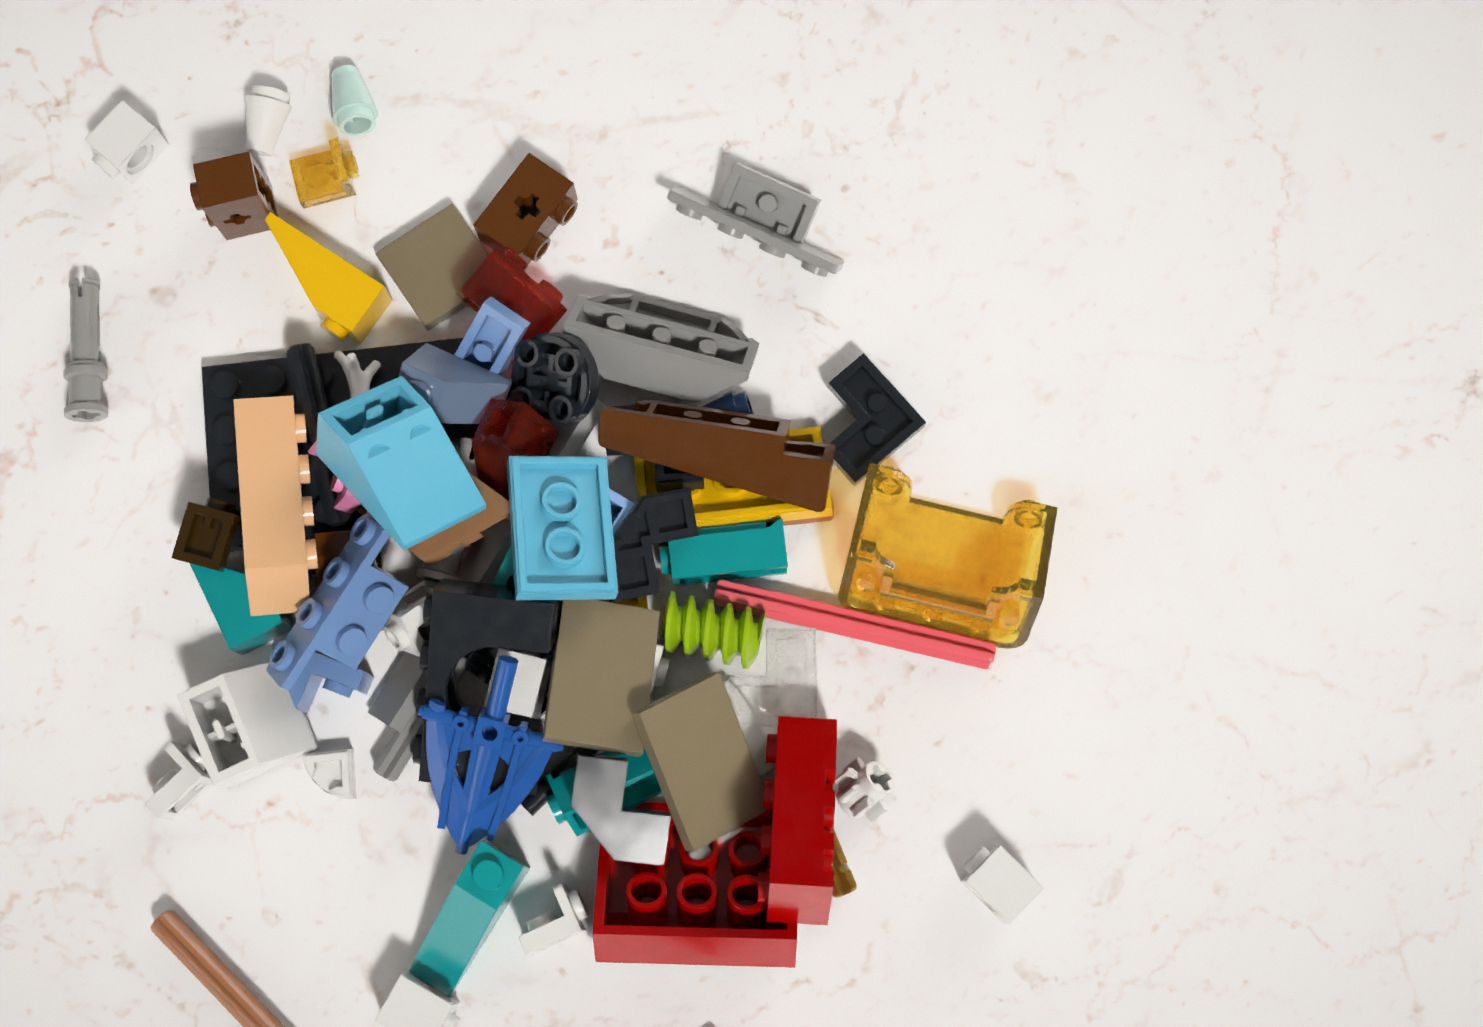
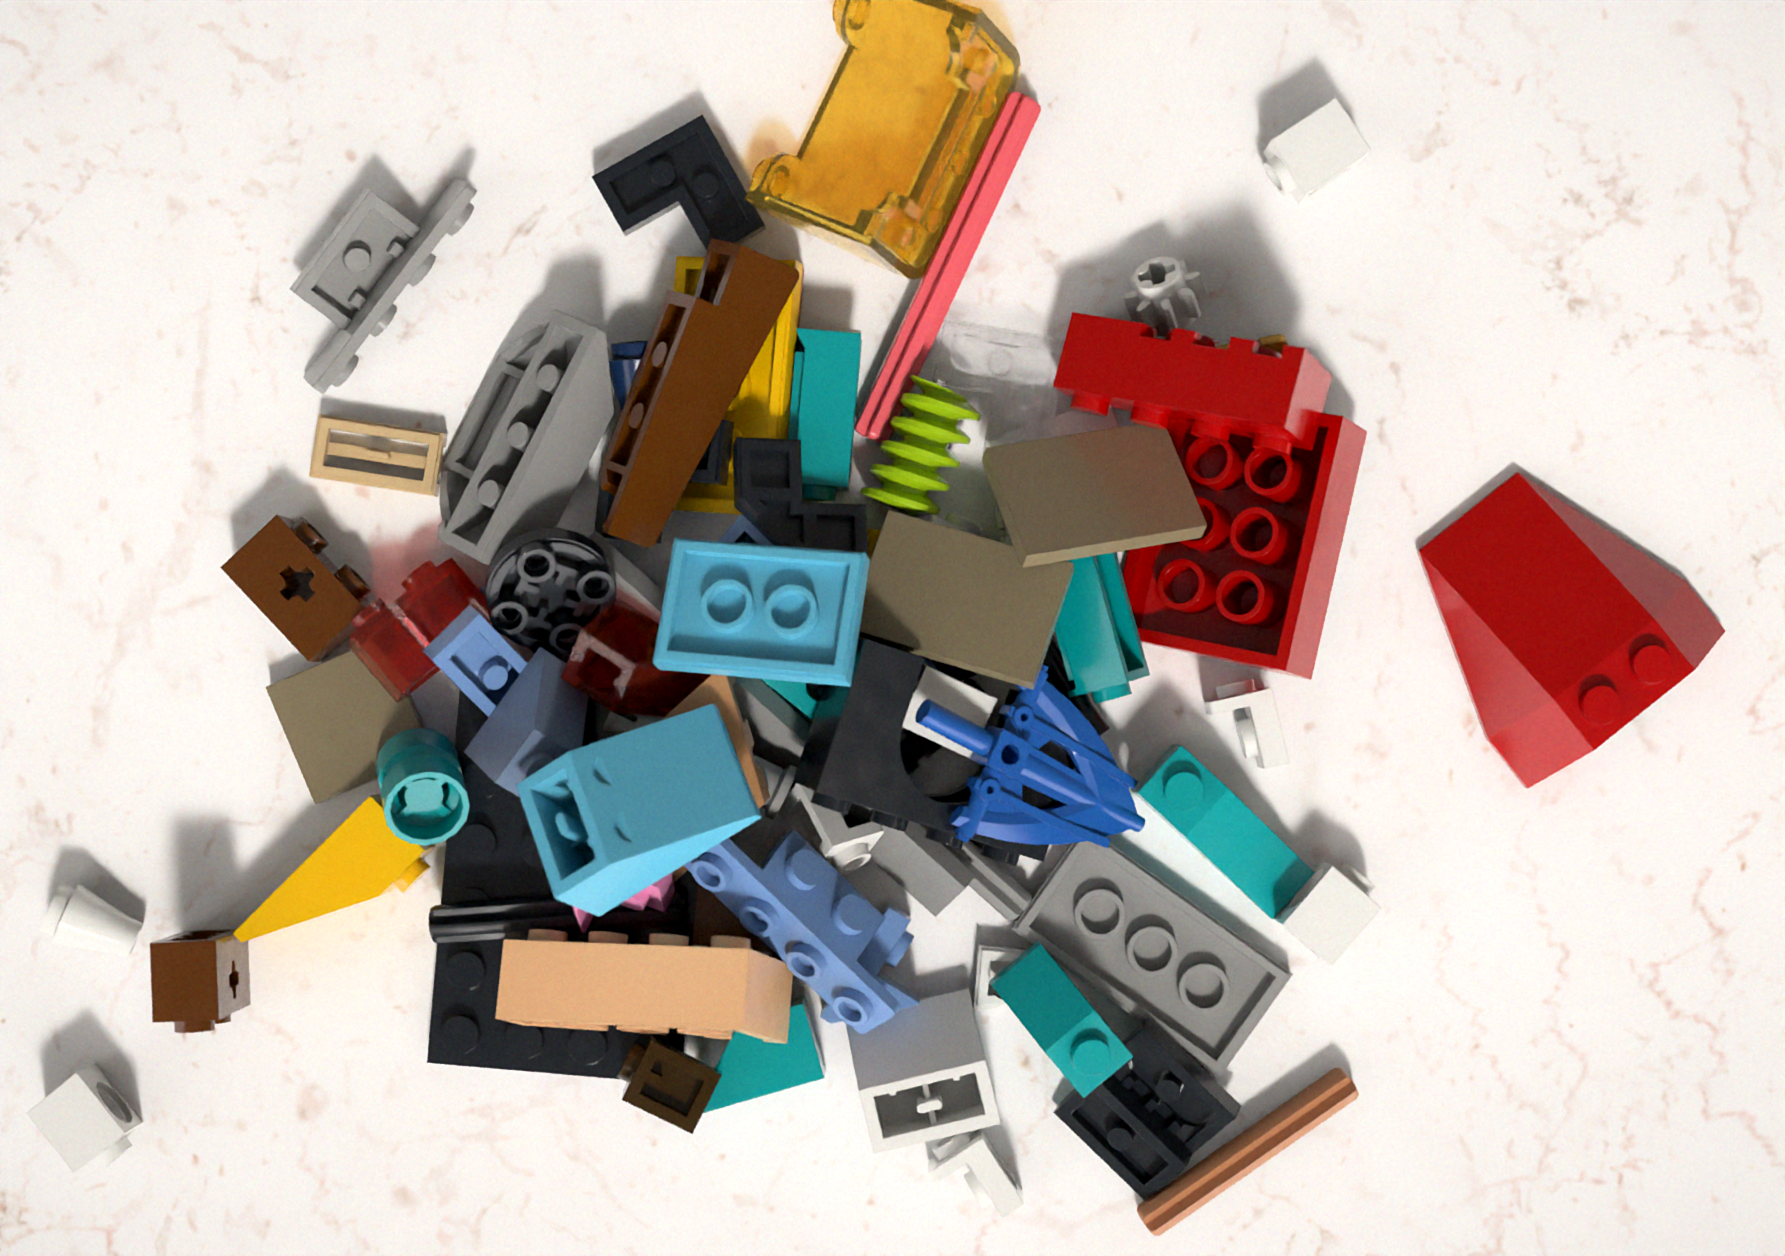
camera: 80 degrees left, 10 degrees up
light grey pin [63,278,108,422] -> none
clear yellow bracket [289,137,360,209] -> none
light aqua cone [331,65,378,136] -> none
white bar [334,350,381,398] -> none
tile [570,752,671,866] -> none
none -> tan tile [309,414,448,497]
none -> teal wheel [375,728,470,845]
none -> teal slope [989,941,1134,1098]
none -> light grey tile [1010,841,1293,1078]
none -> black slope [1053,1017,1241,1201]

